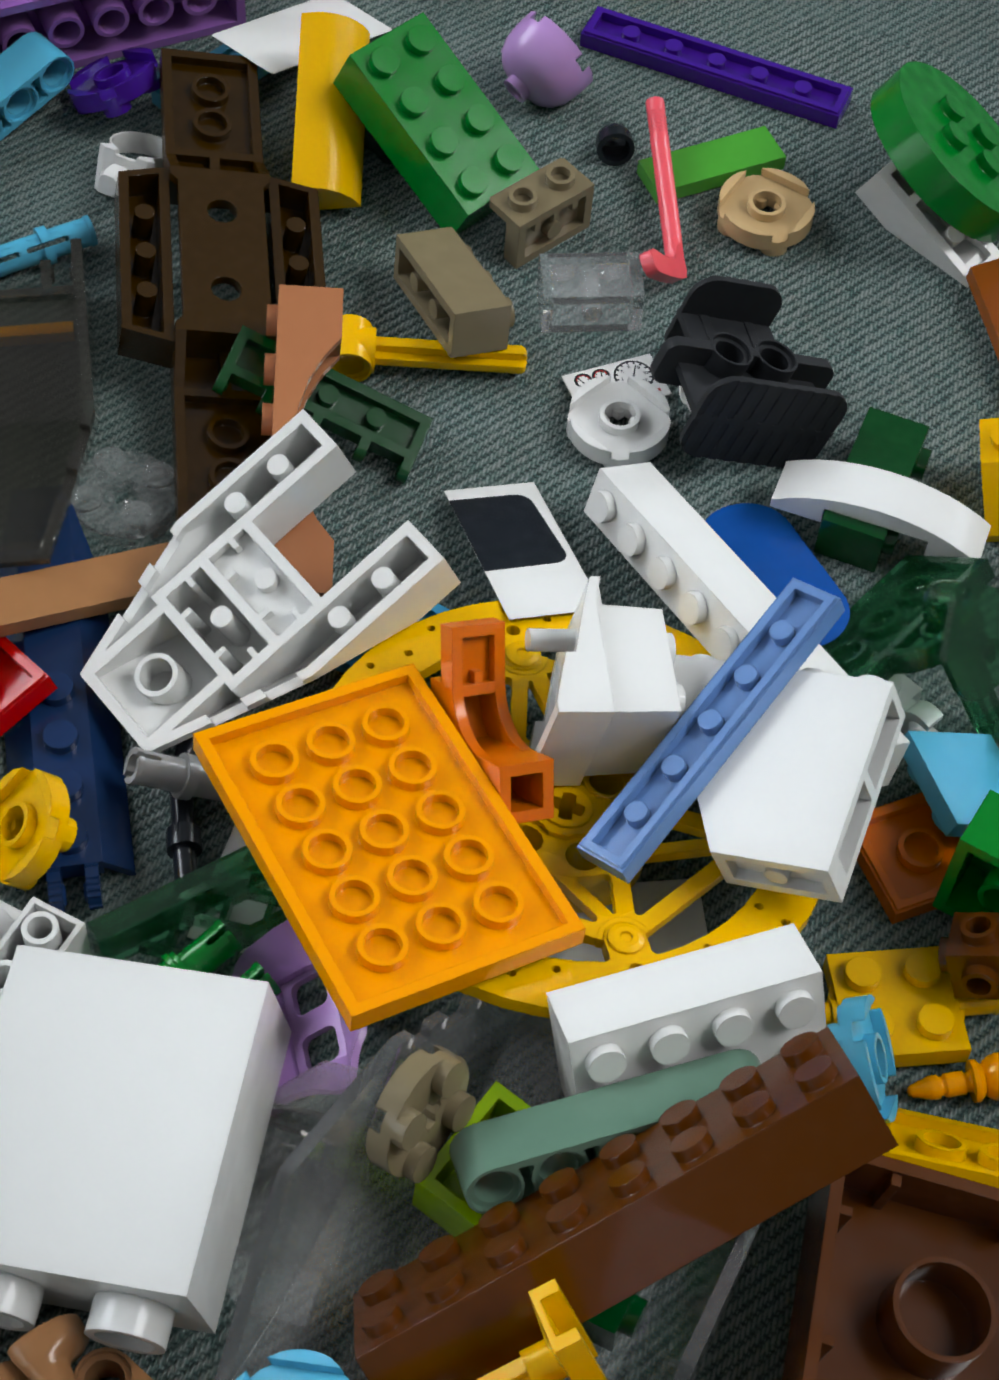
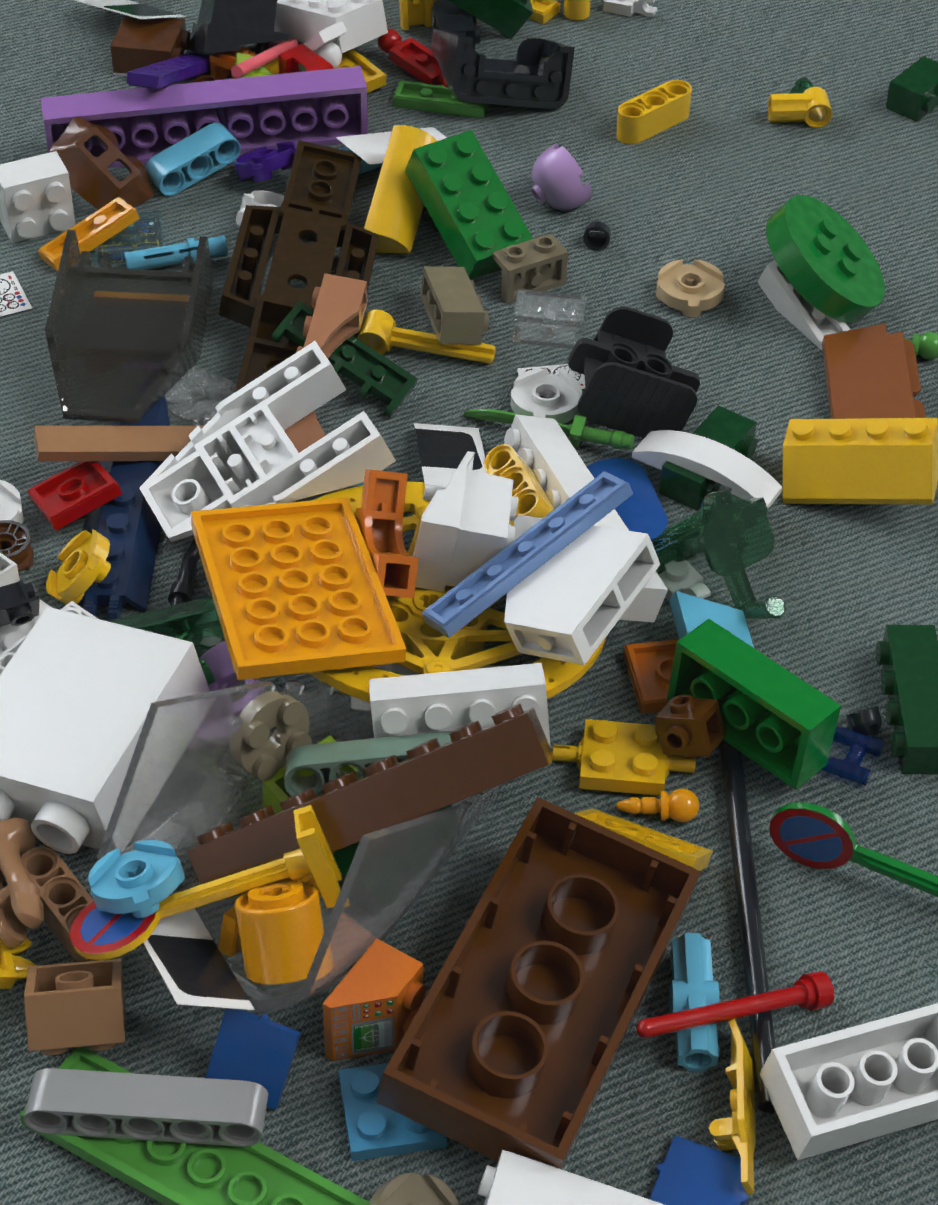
camera: 15 degrees right, 10 degrees down
light grey pin [123,747,222,802] -> none
dark purple tile [580,6,854,129] -> none
bright green tile [637,126,786,204] -> none
coral piece [639,96,687,284] -> none
medium azure plate [827,994,898,1123] -> none
none -> bright green sword [464,409,634,450]
none -> yellow beam [484,444,555,518]

